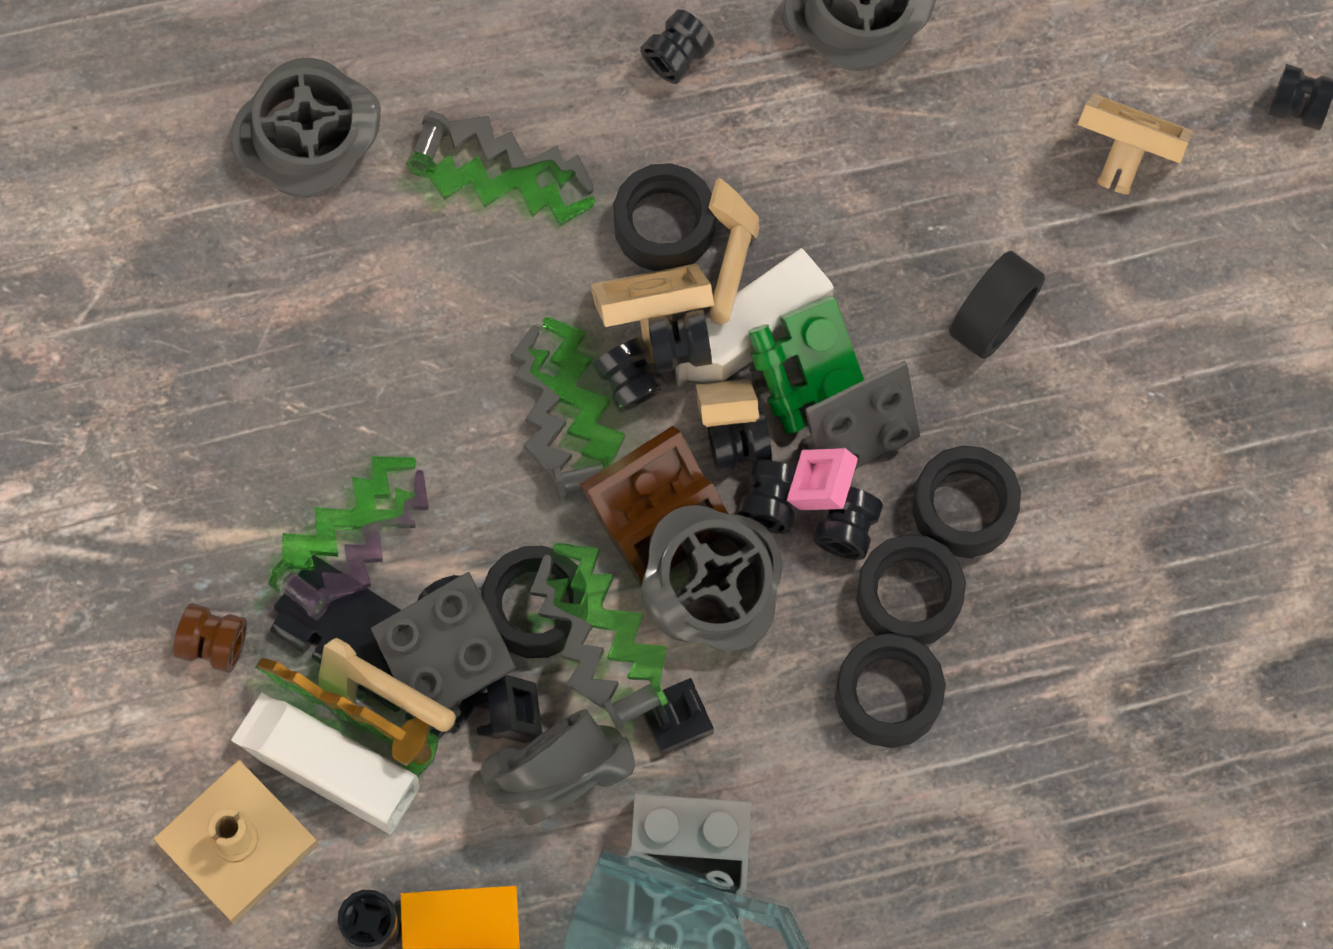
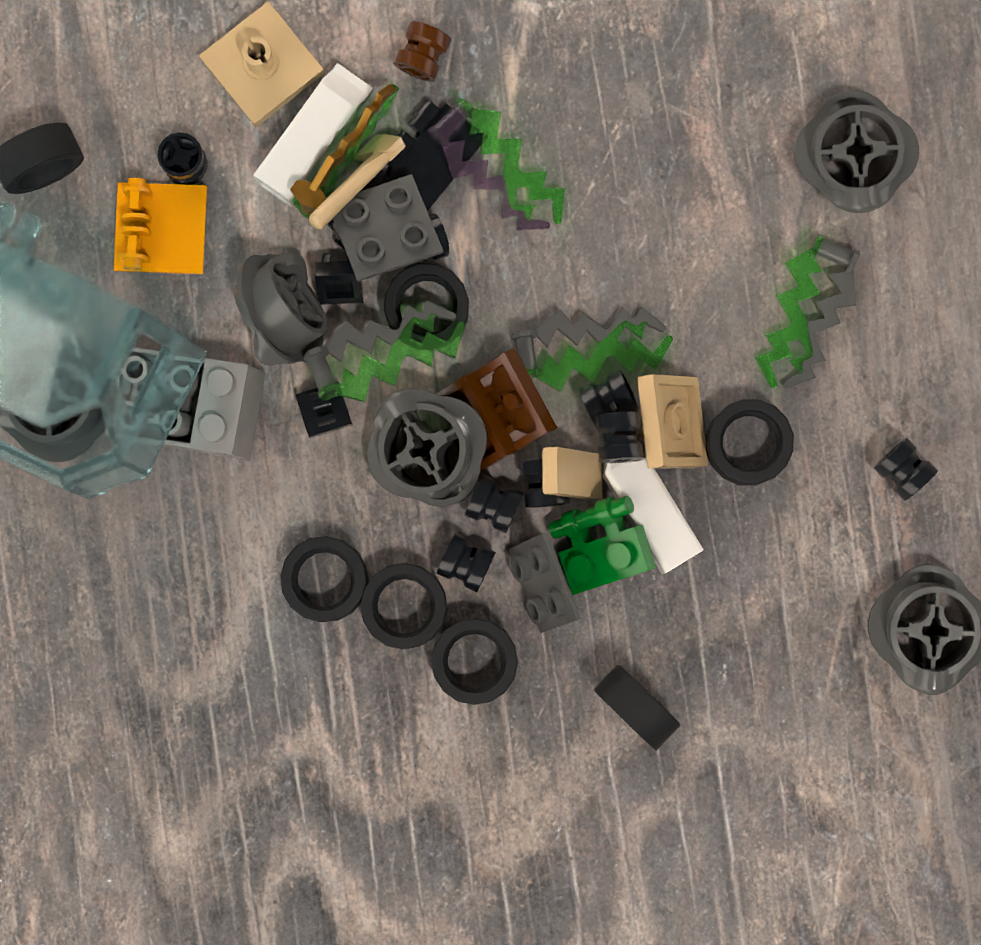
camera: 95 degrees right, 15 degrees up
tan piece [708,178,760,325] -> none
bright pink plate [787,448,858,510] -> none
tan tile [1078,93,1194,195] -> none

